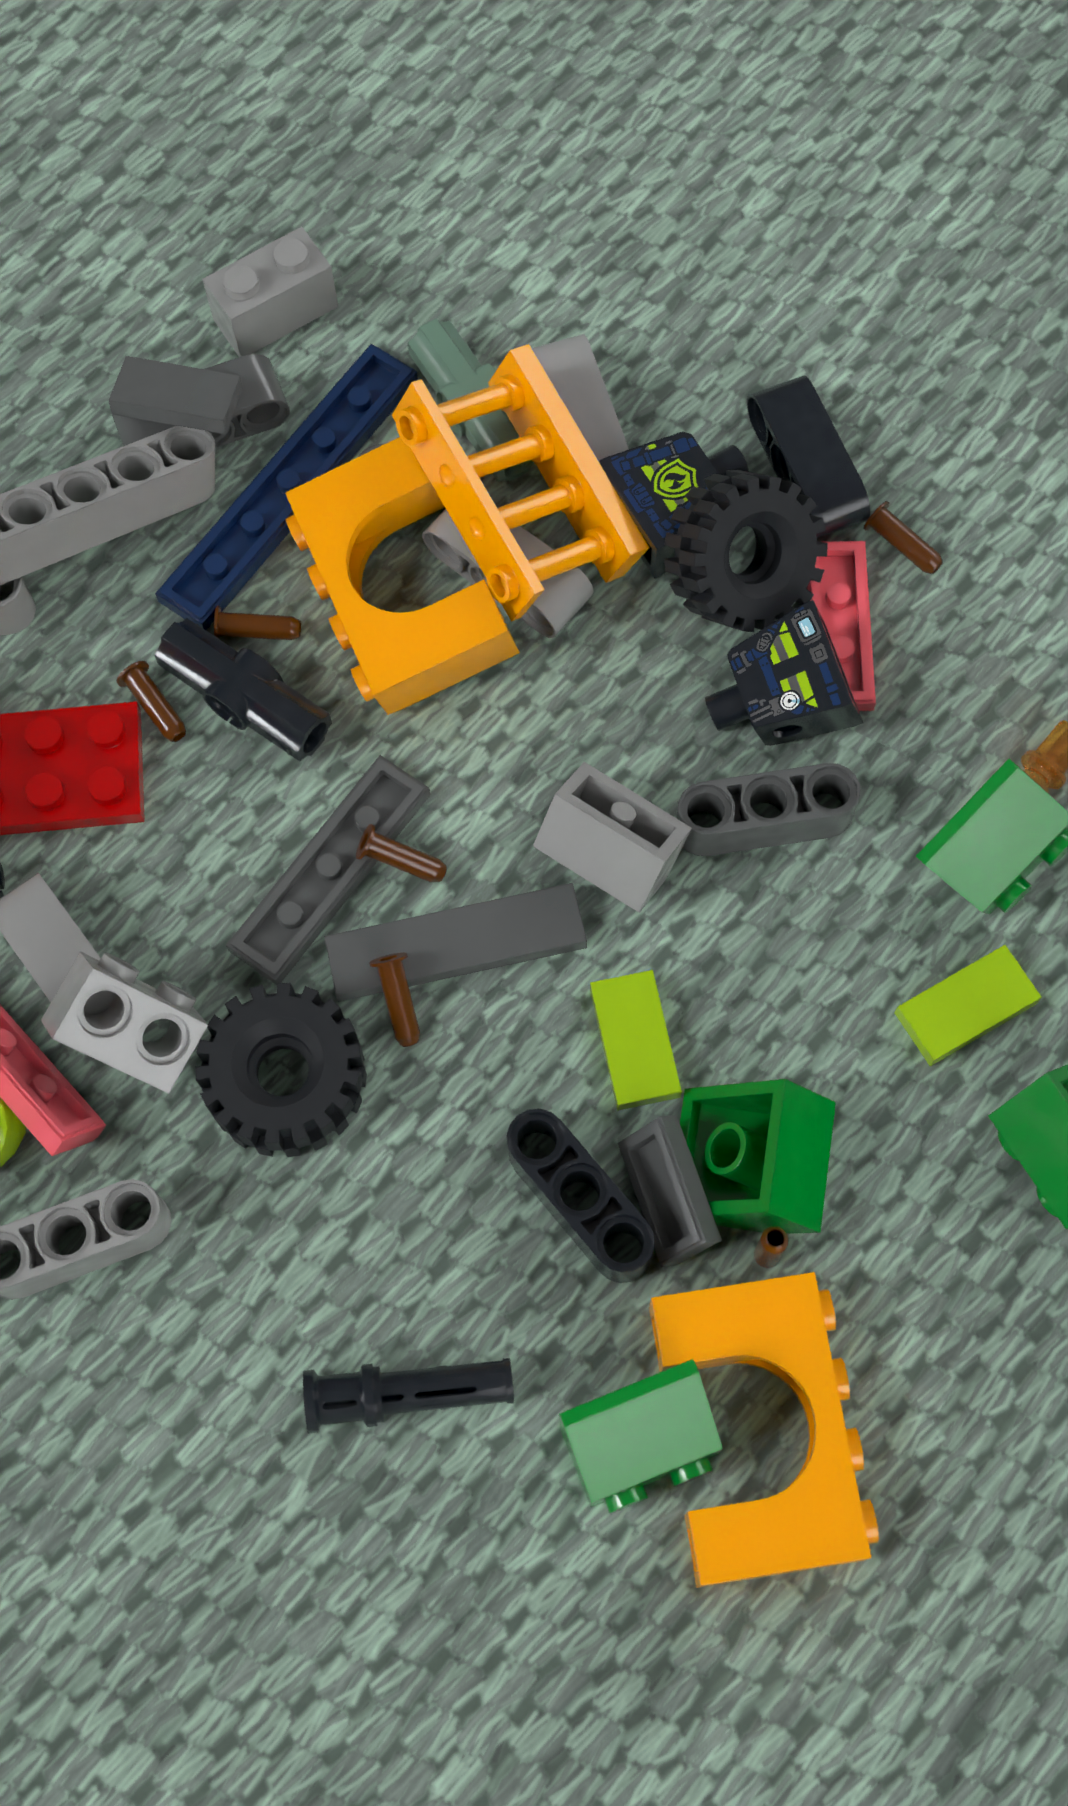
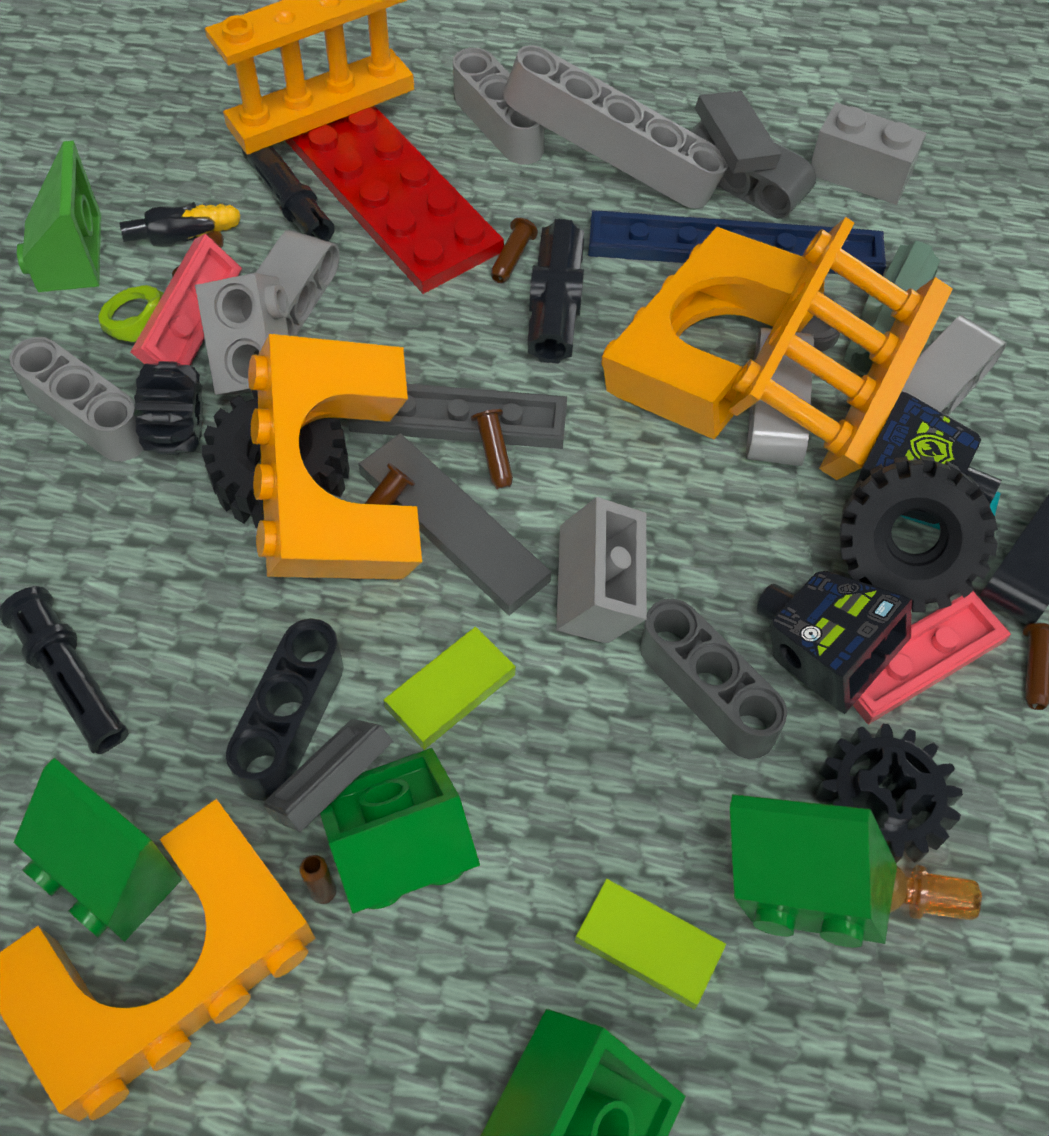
camera: 55 degrees right, 10 degrees down
reddish brown piece [214,606,301,640] -> none
none -> black gear [134,361,204,455]
none -> light orange arch [248,334,422,579]
none -> black gear [816,723,963,864]

